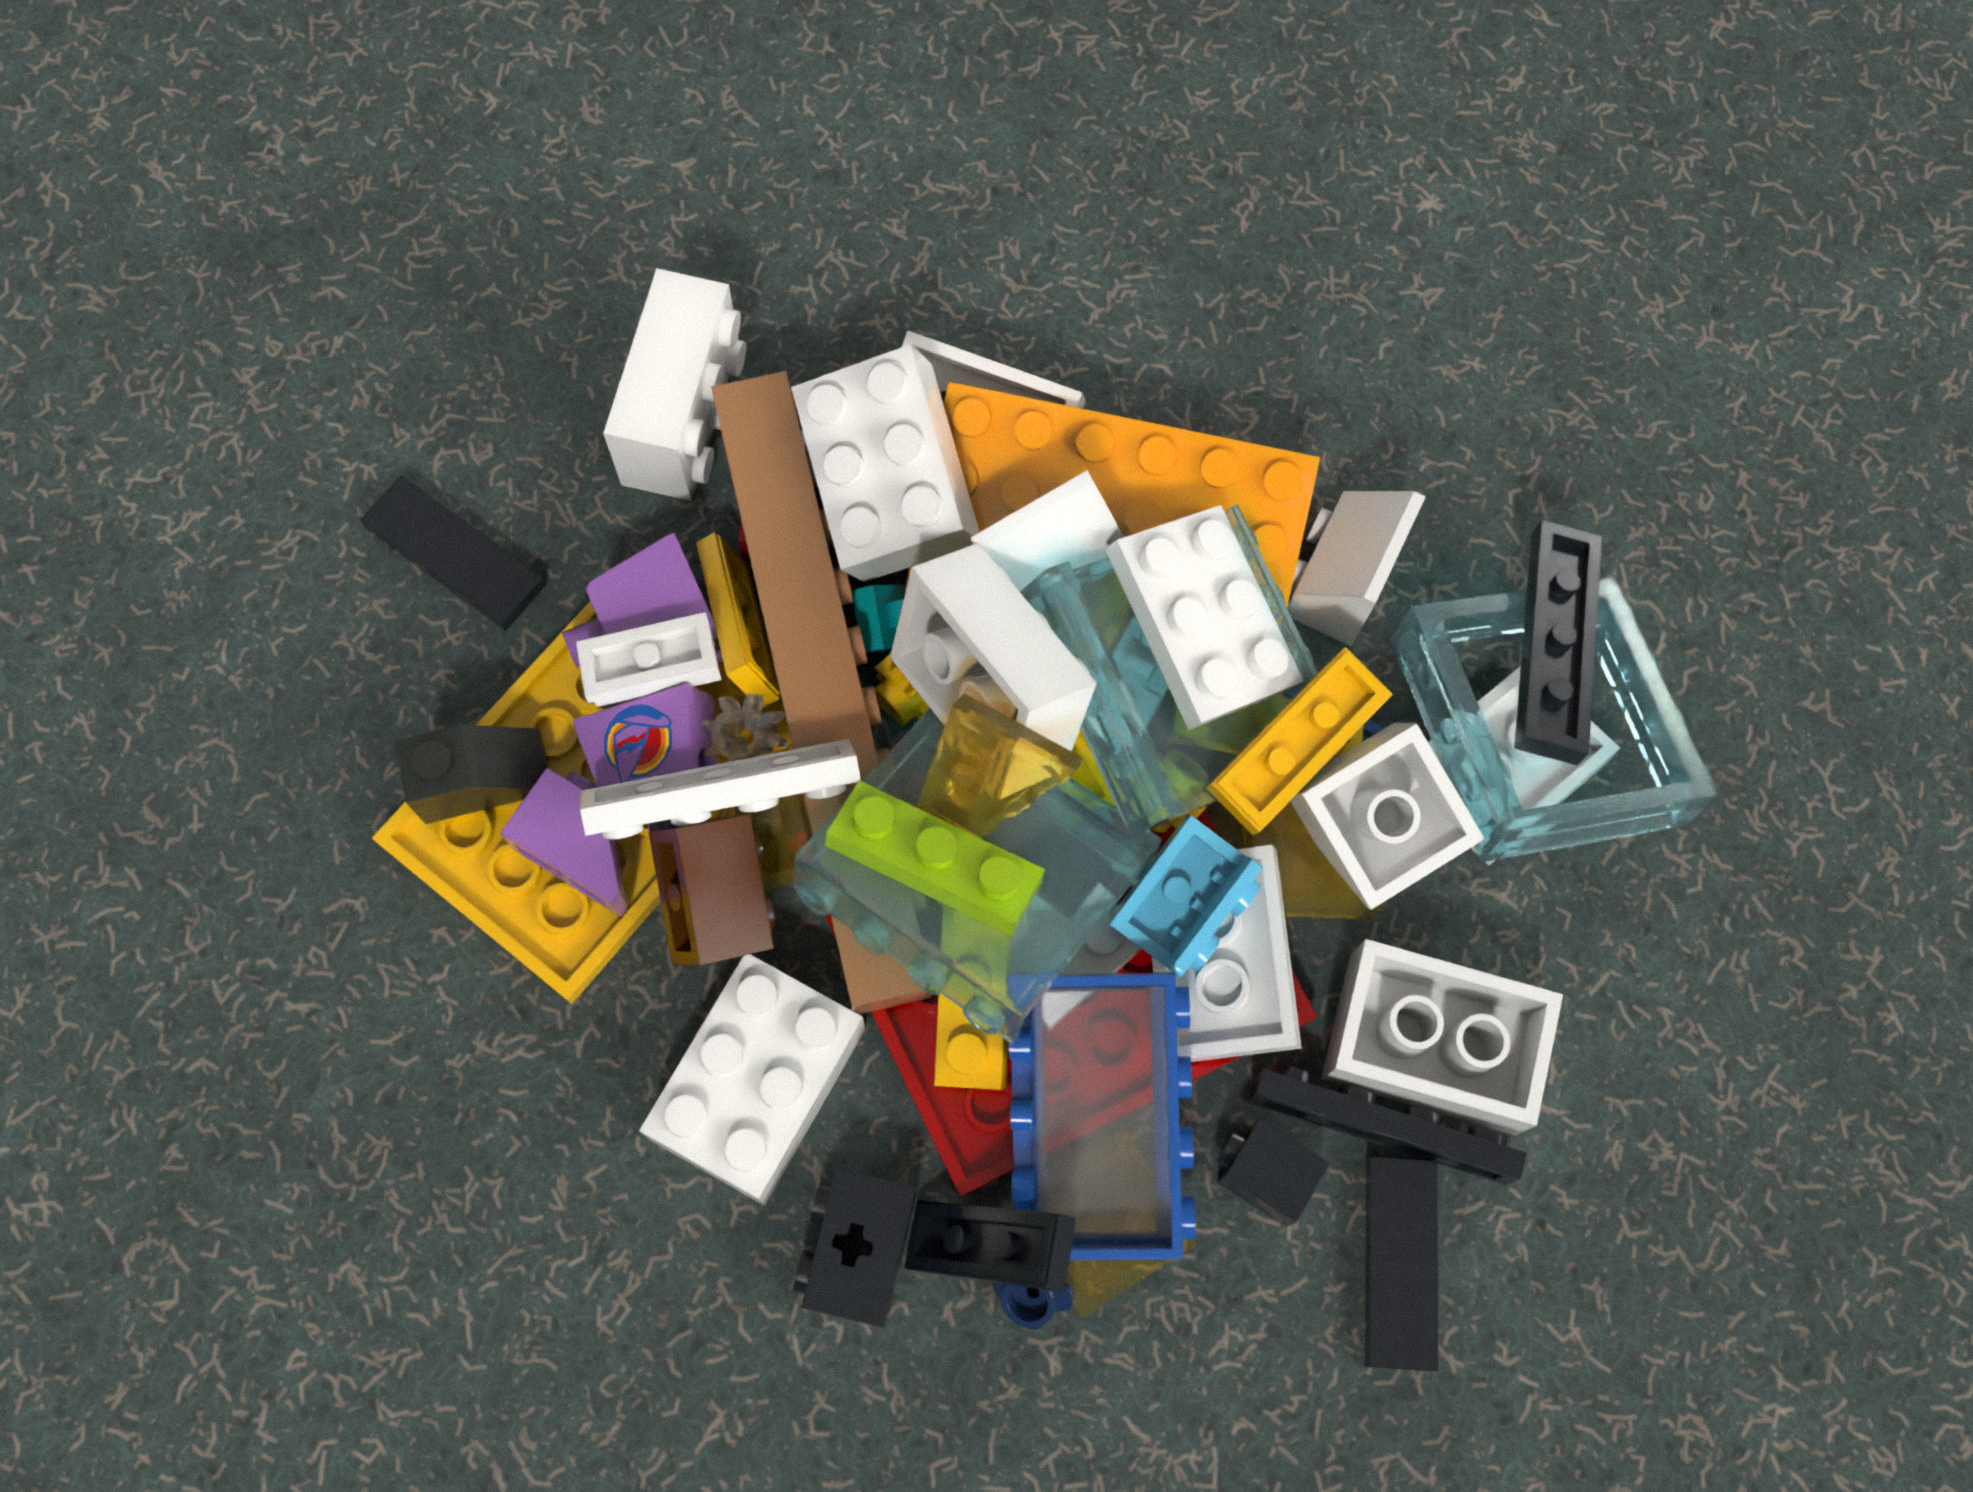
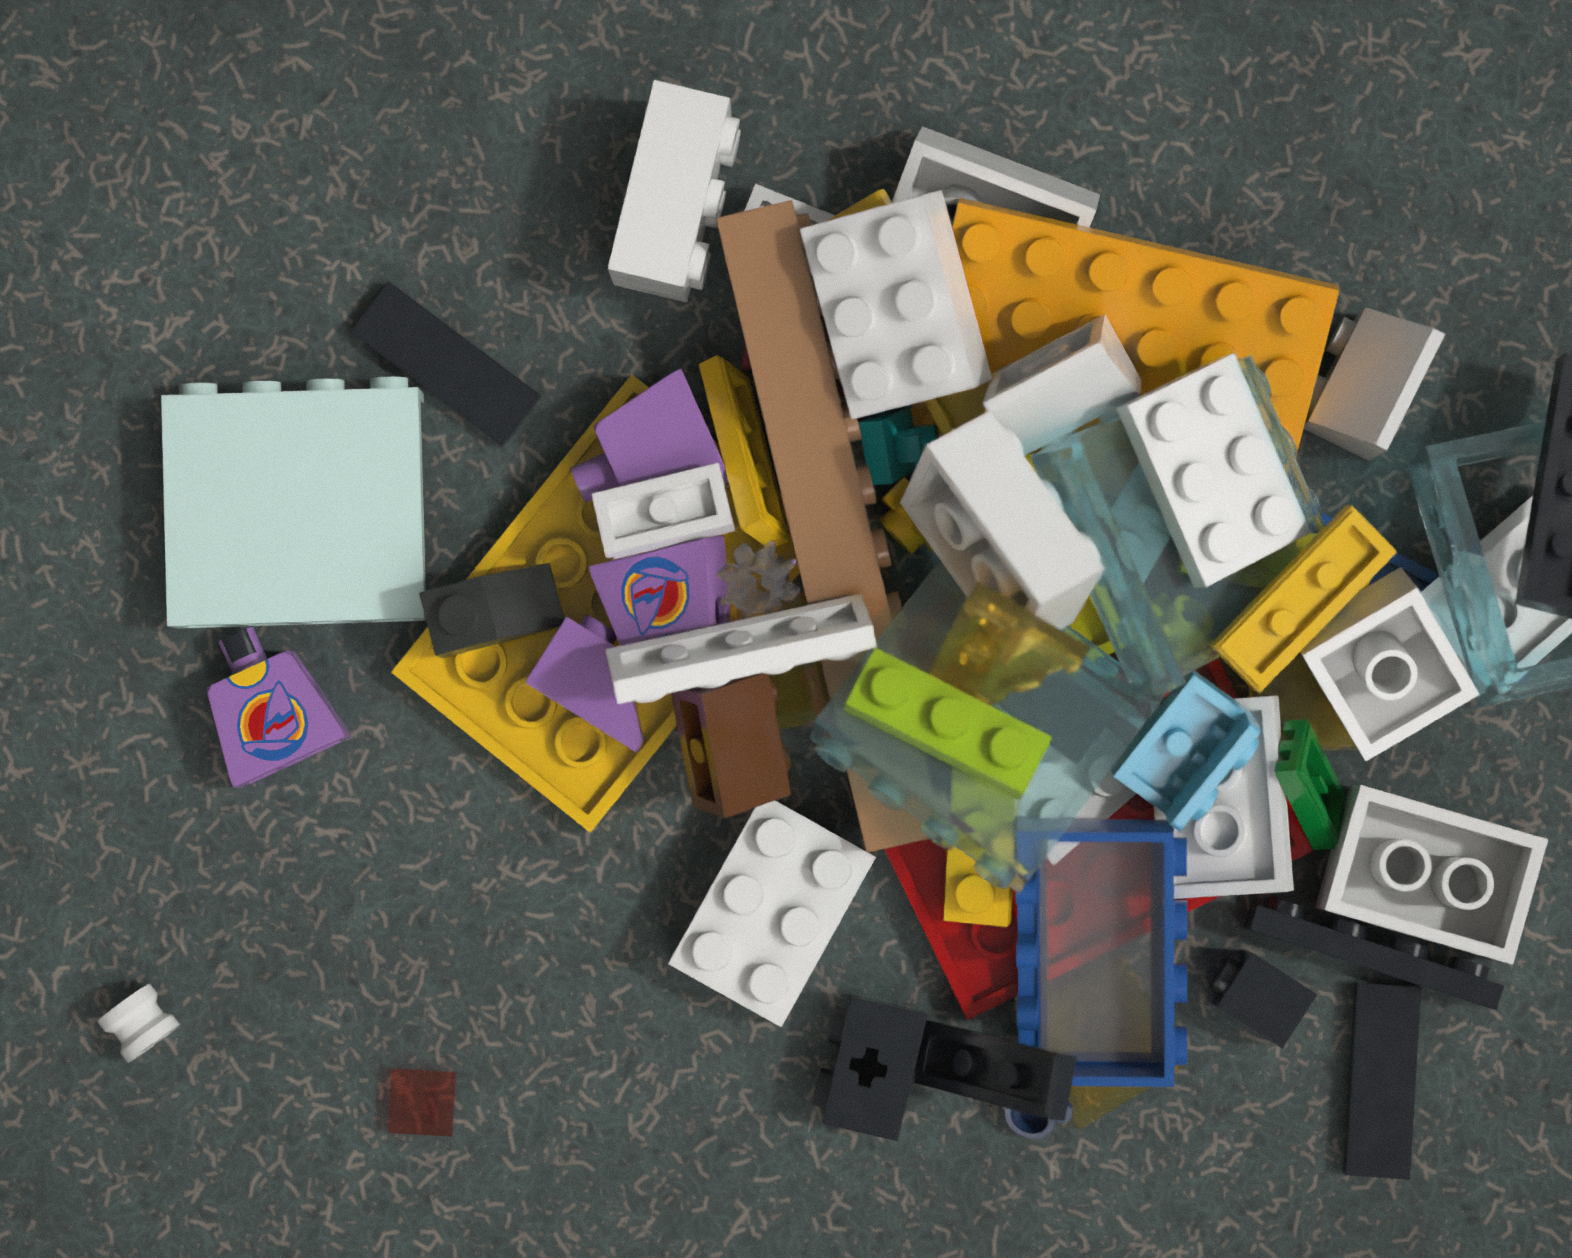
camera: 10 degrees right, 15 degrees up
none -> white wheel [98,984,180,1063]
none -> light aqua panel [161,377,426,629]
none -> medium lavender torso [207,627,352,788]
none -> clear red tile [388,1068,457,1137]
none -> green tile [1274,719,1346,850]

